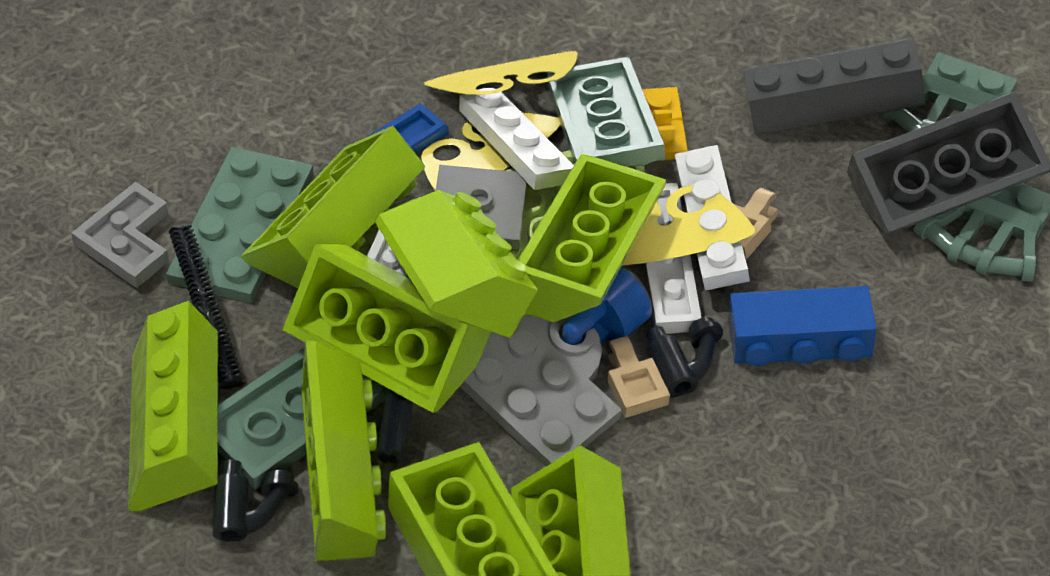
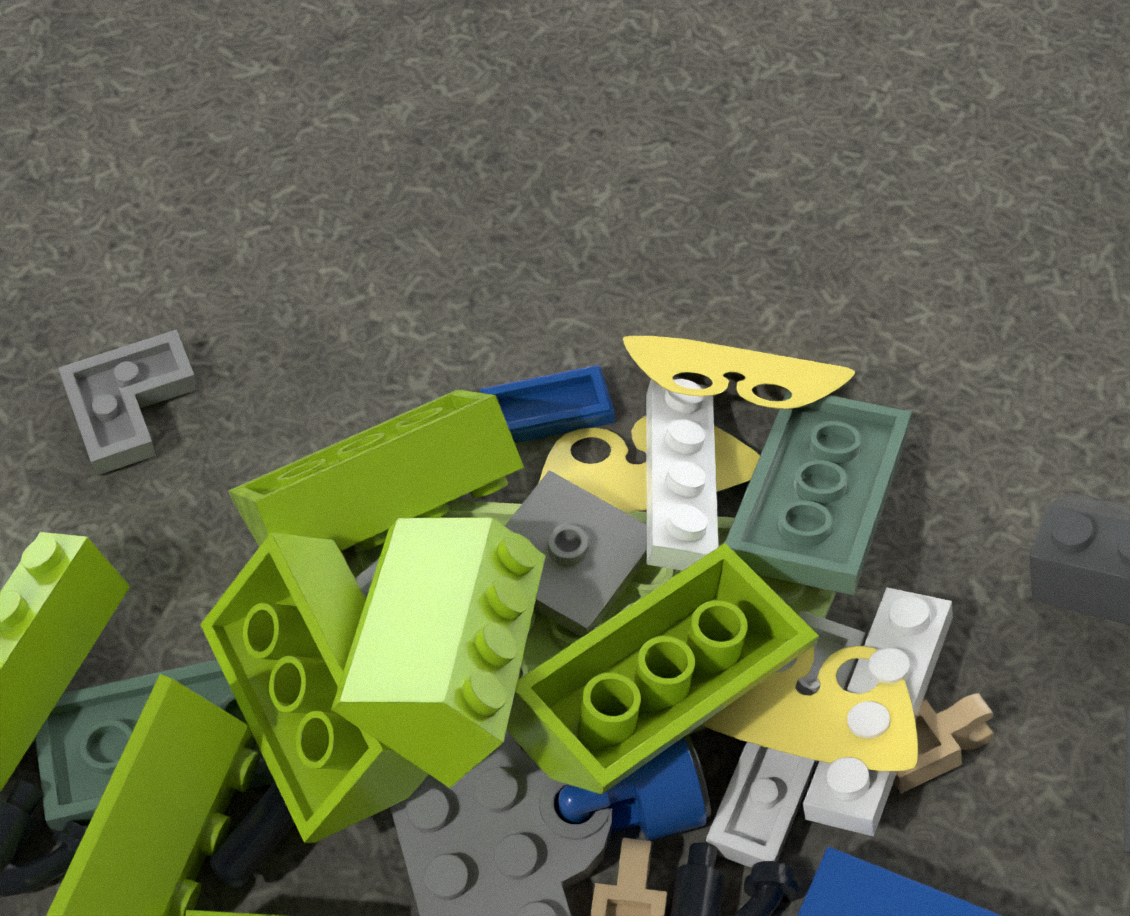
camera: 30 degrees right, 5 degrees up
sand green plate [166,147,314,303] -> none
black axle [168,225,245,389] -> none
yellow plate [642,87,688,160] -> none

